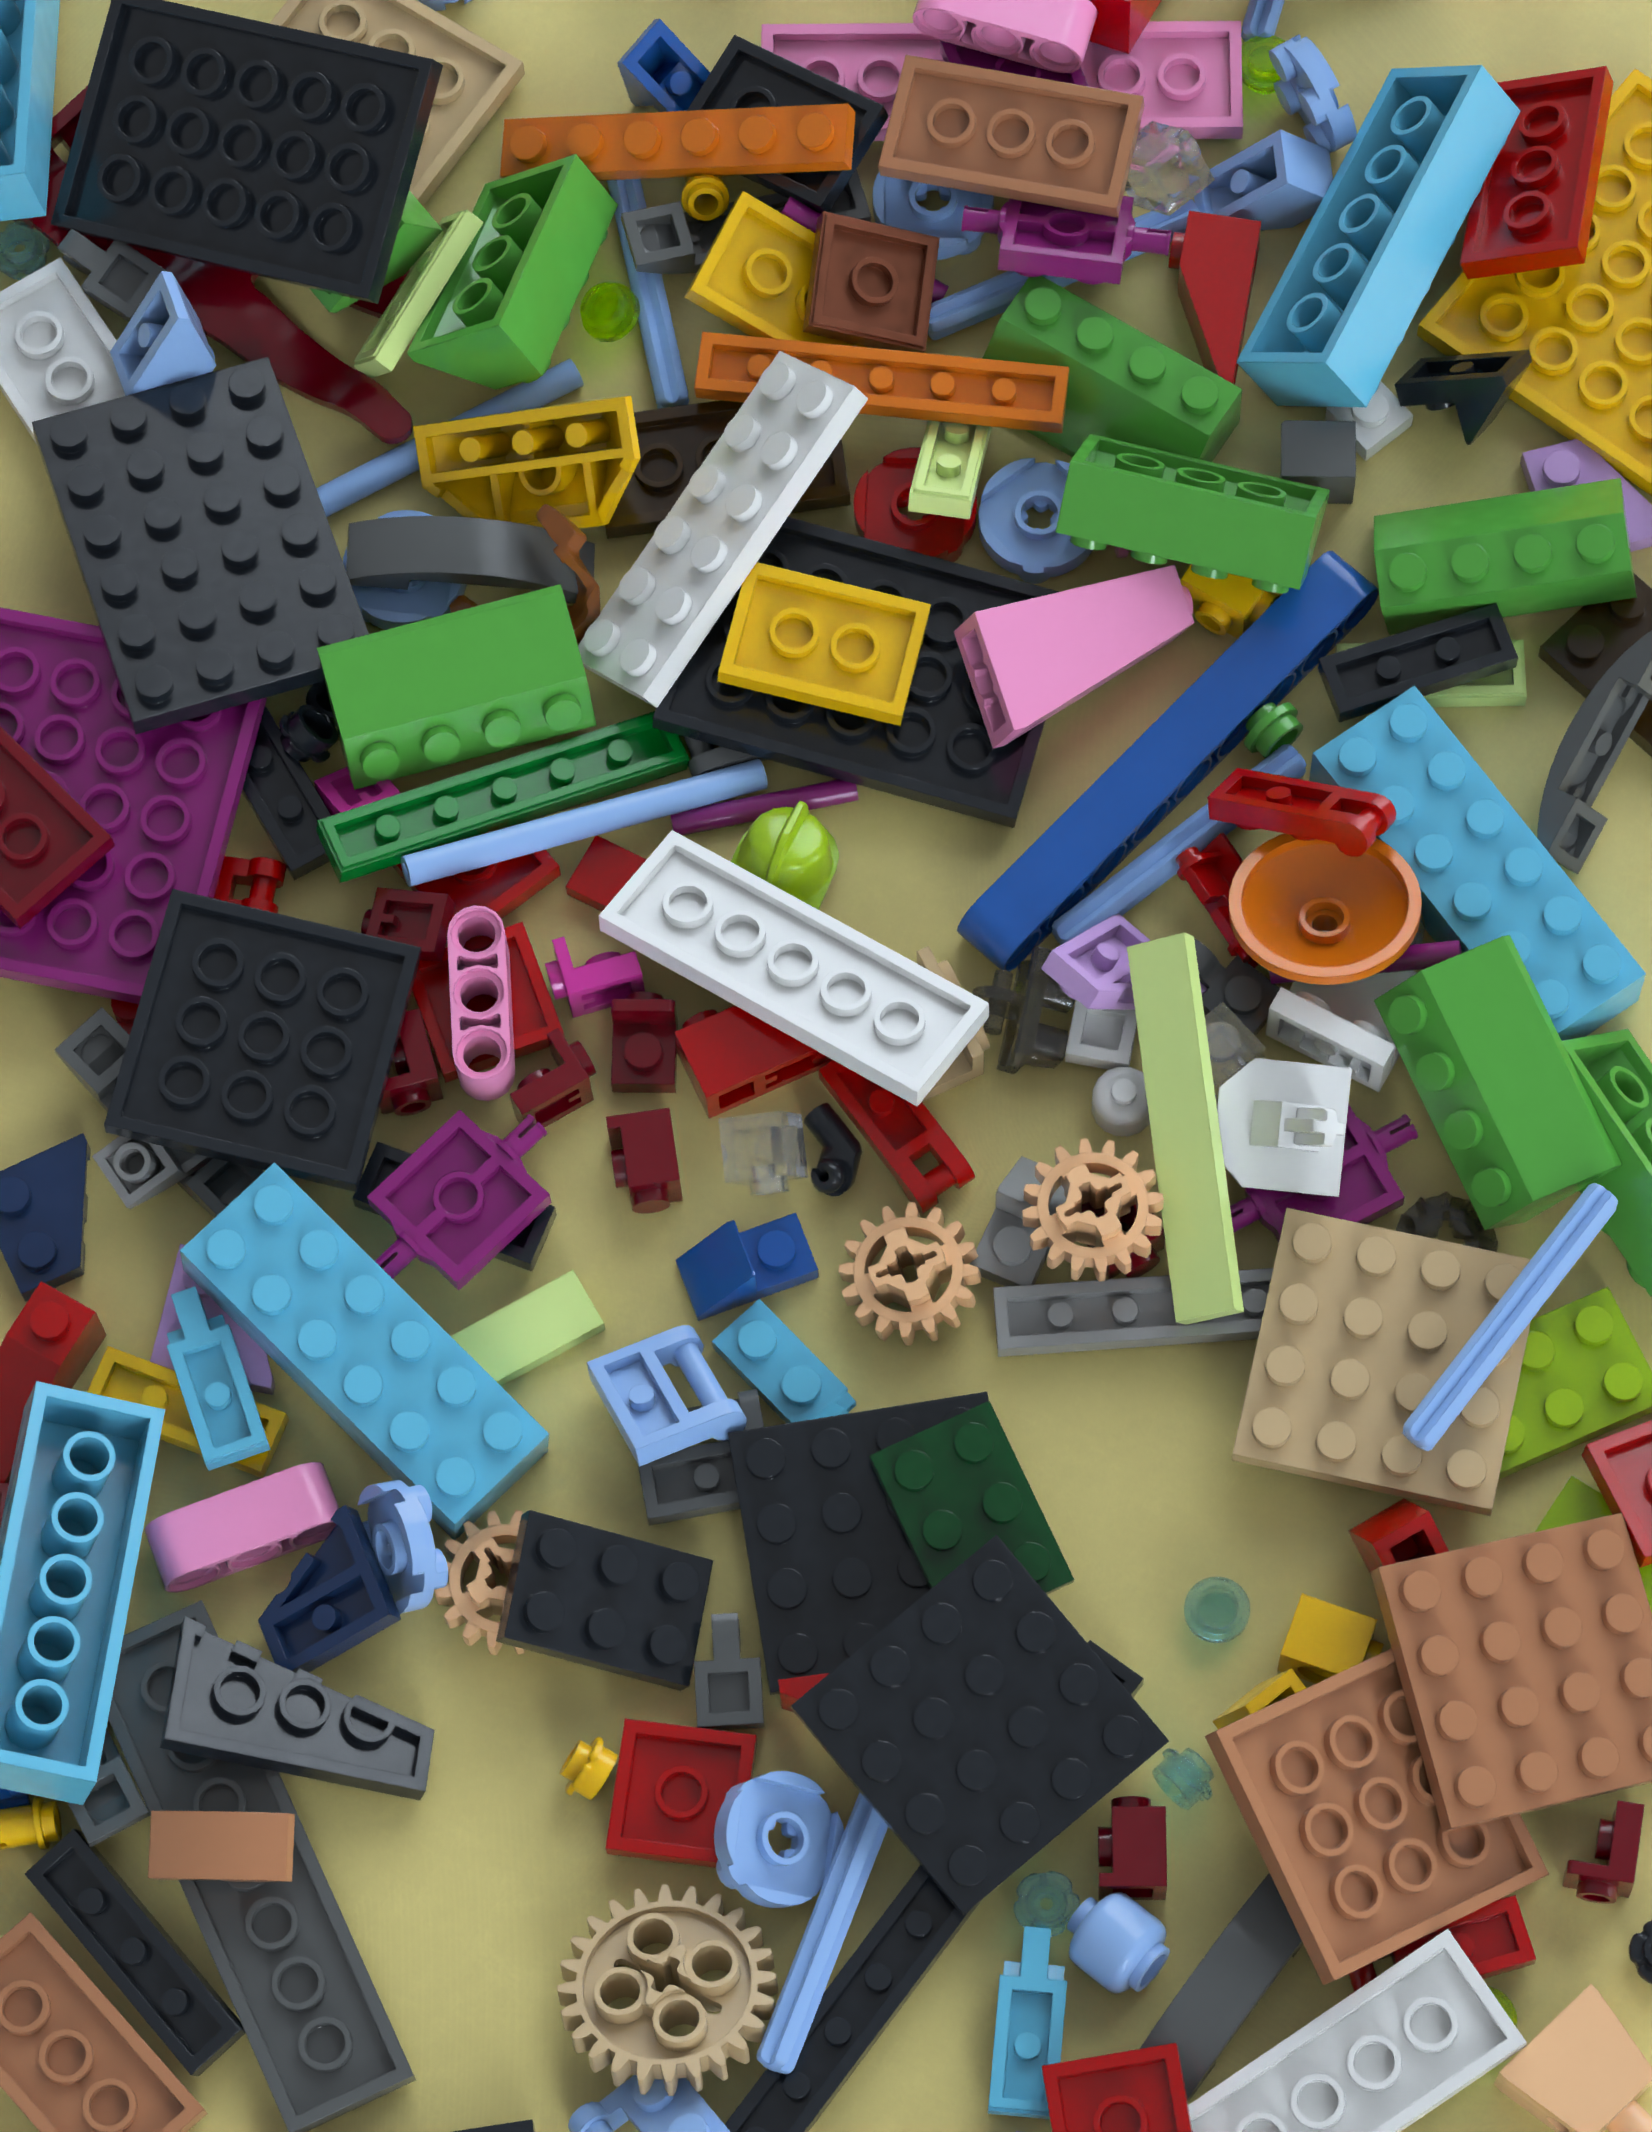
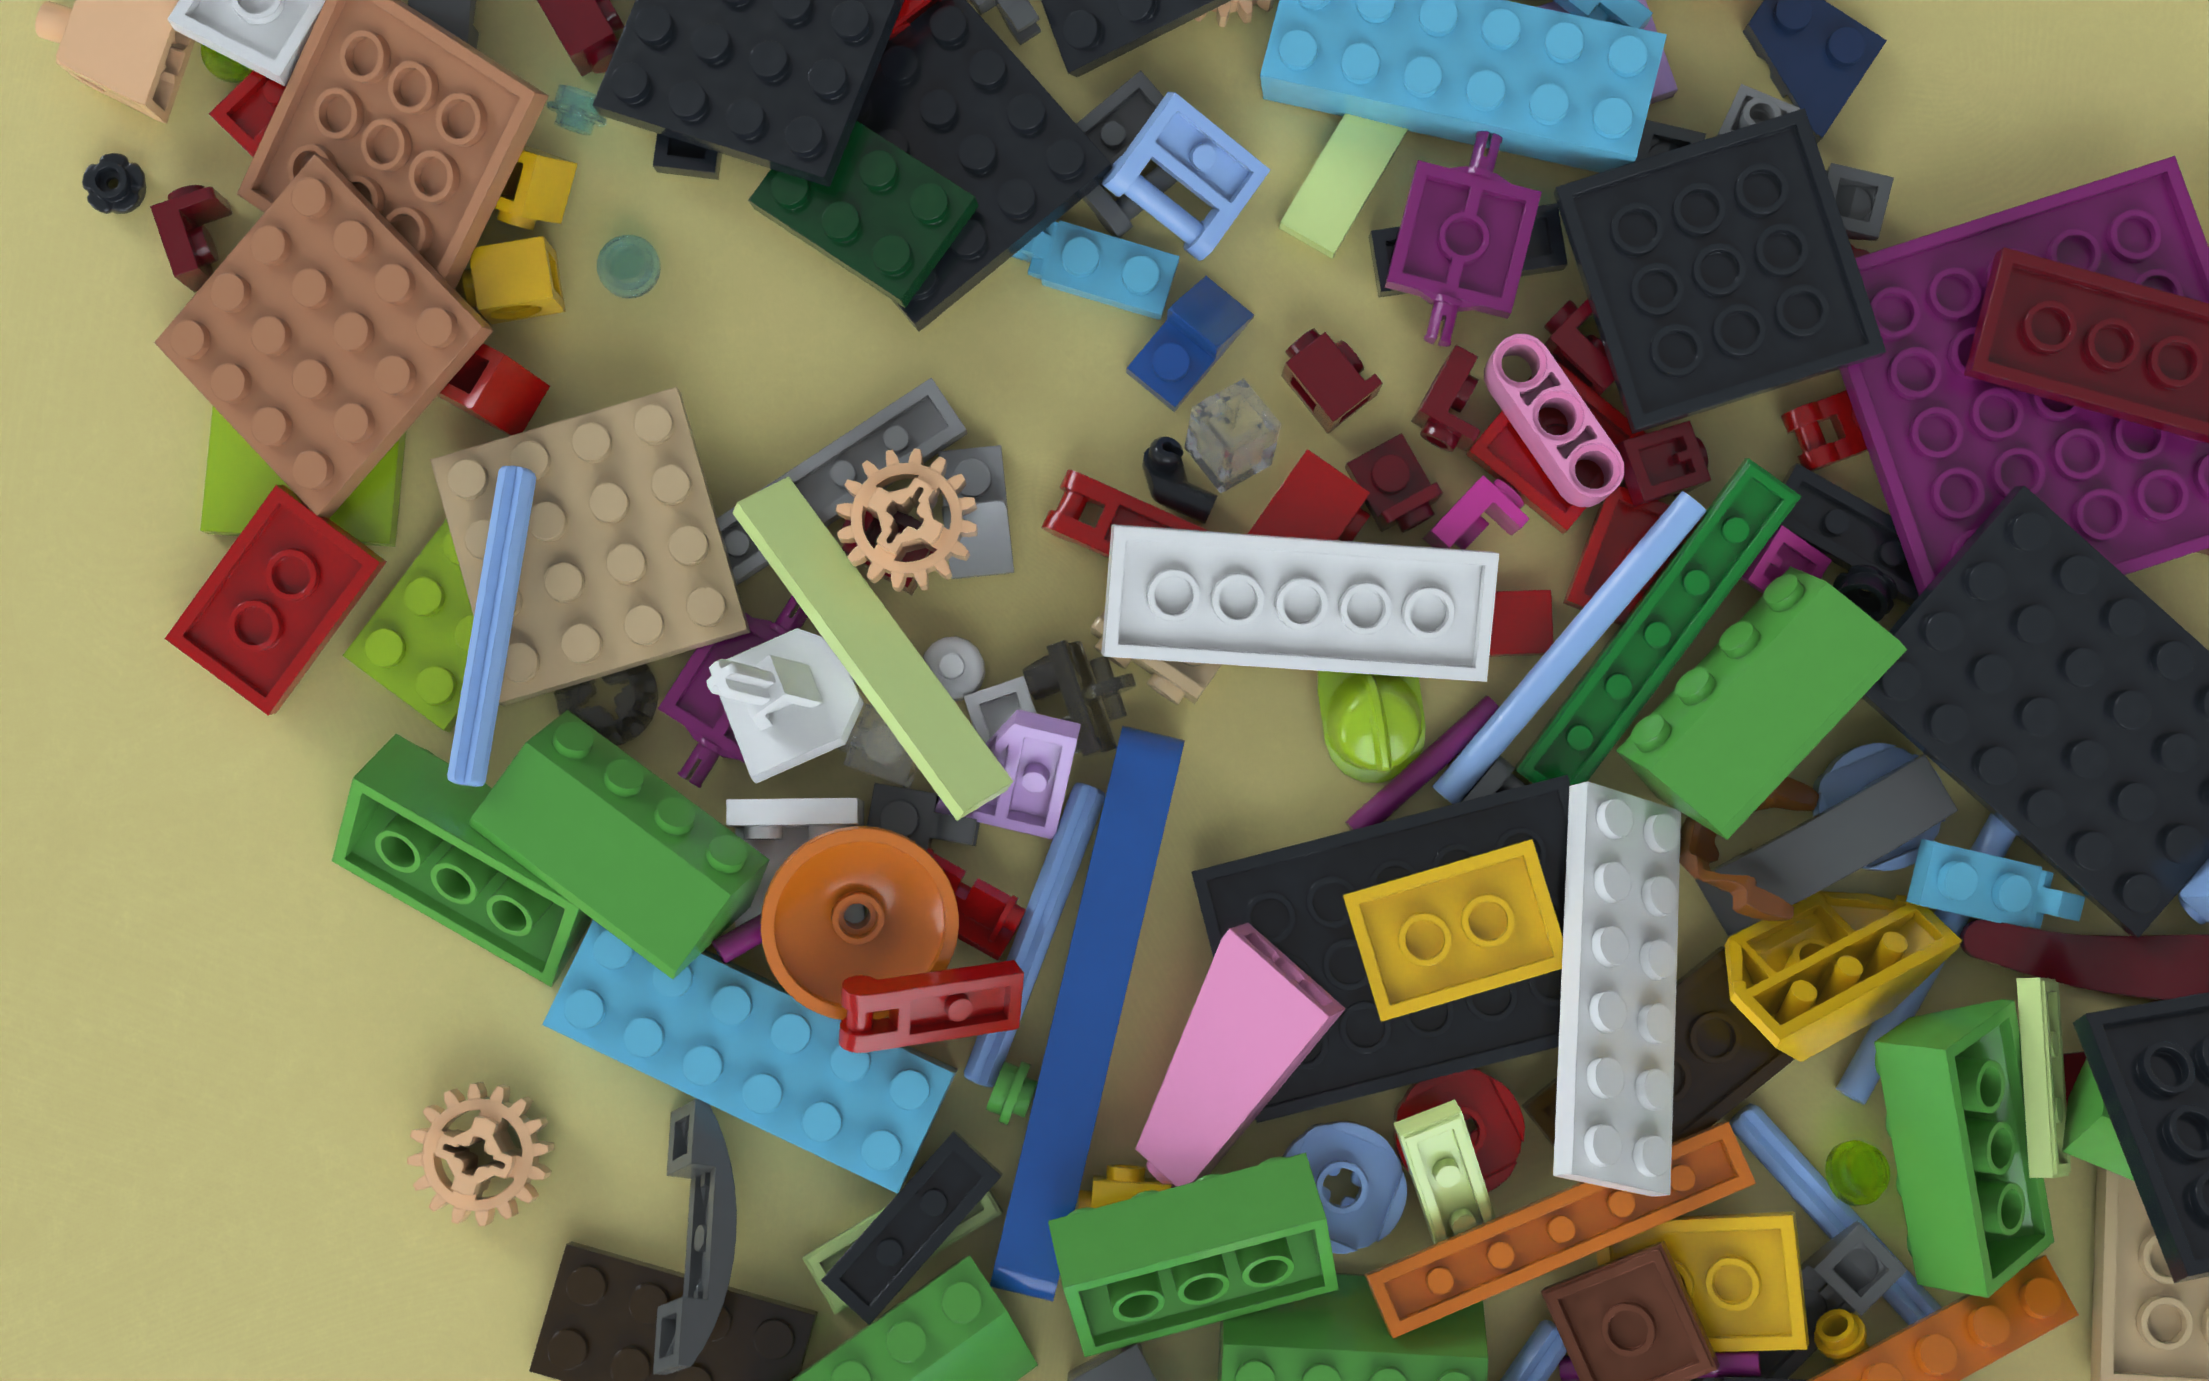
camera: 145 degrees right, 15 degrees up
light nougat gear [839,1202,982,1346] -> none
none -> medium azure hinge [1906,839,2085,929]

